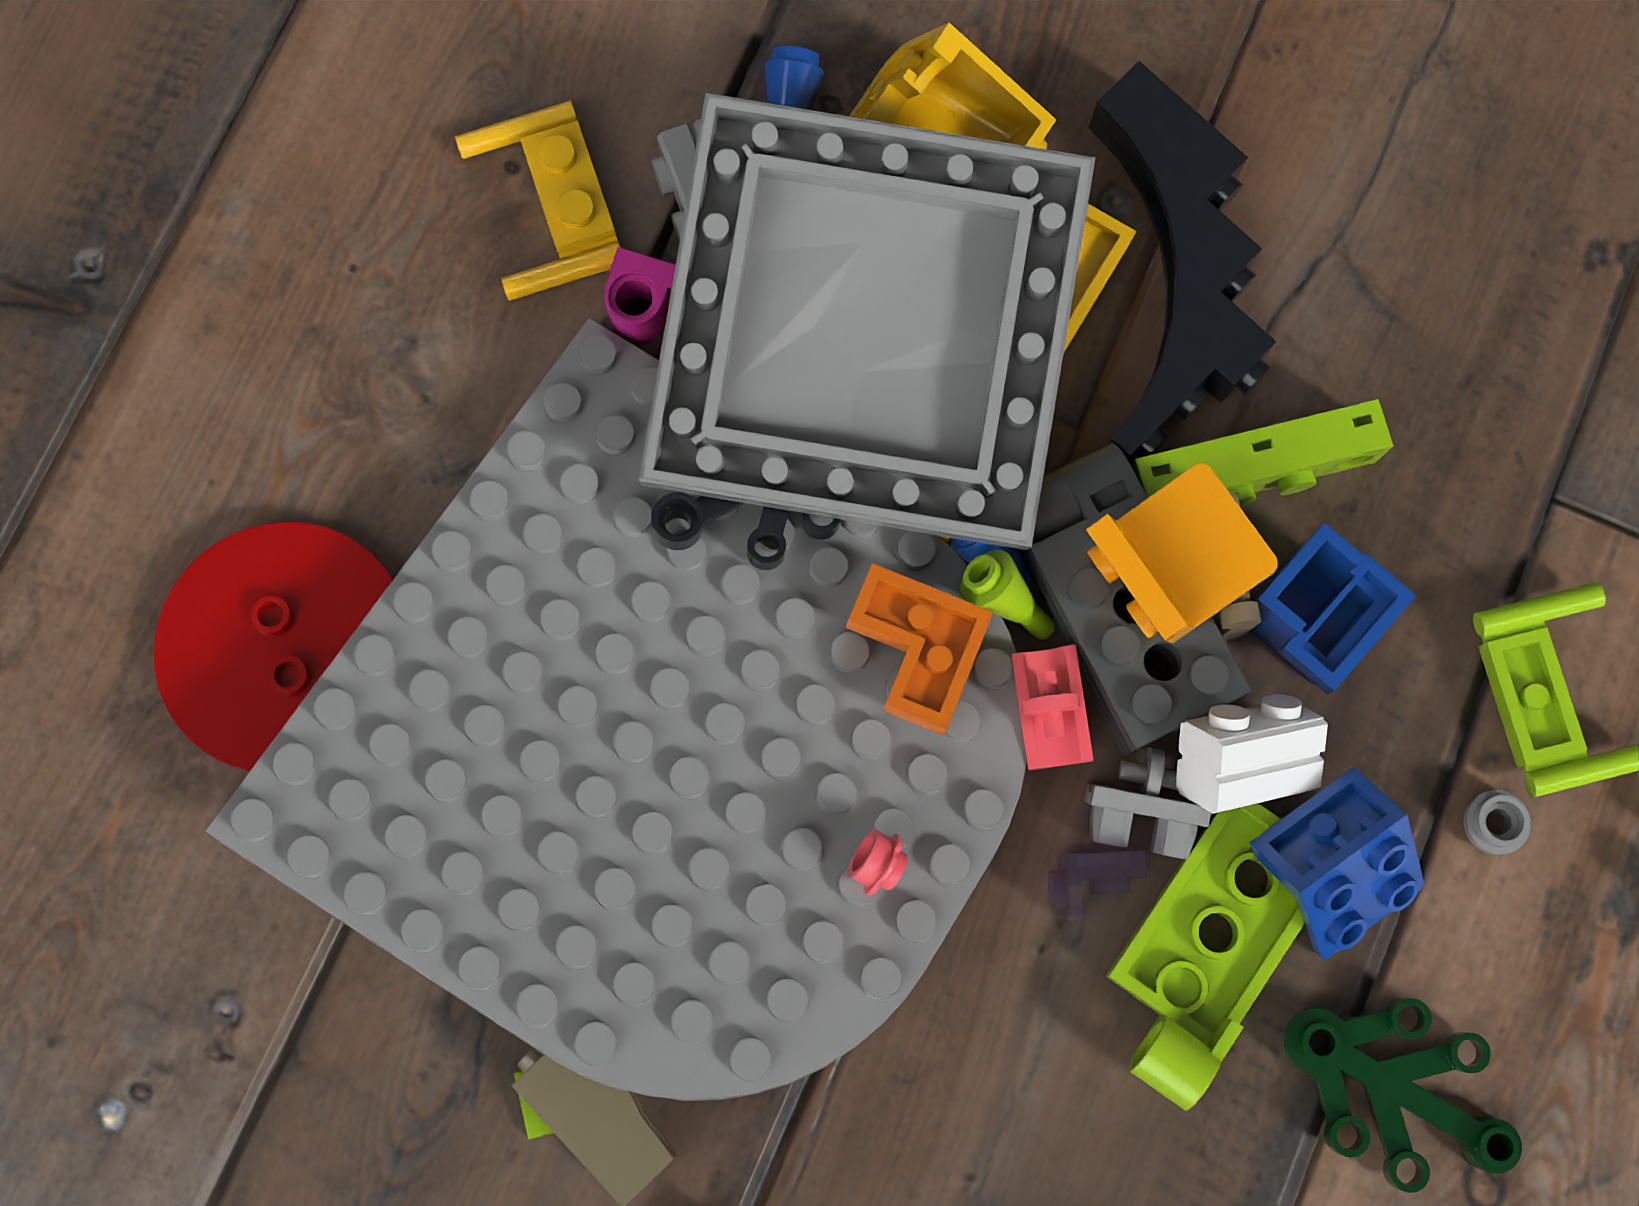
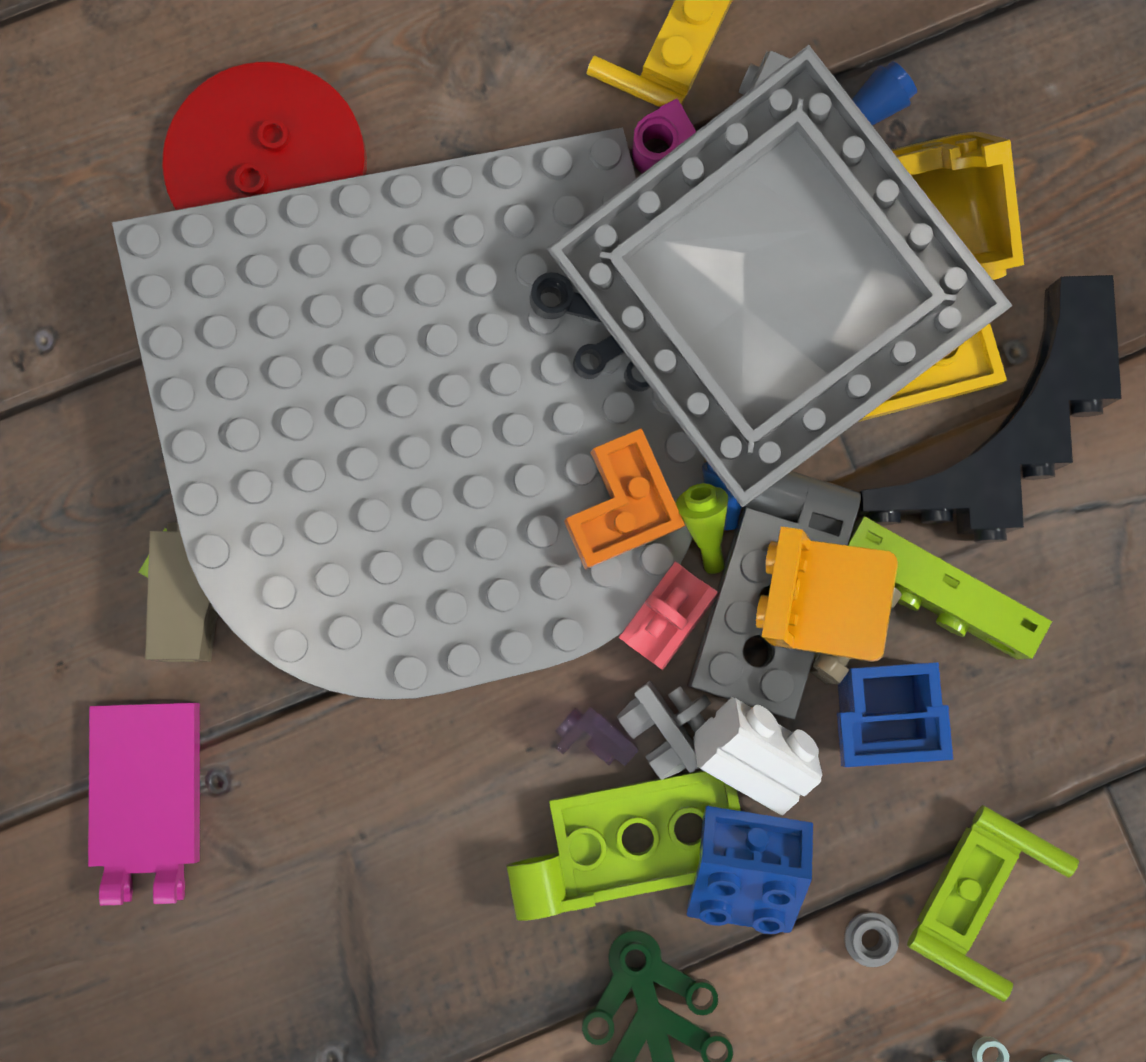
camera: 50 degrees right, 5 degrees up
coral plate [848,829,908,895] -> none

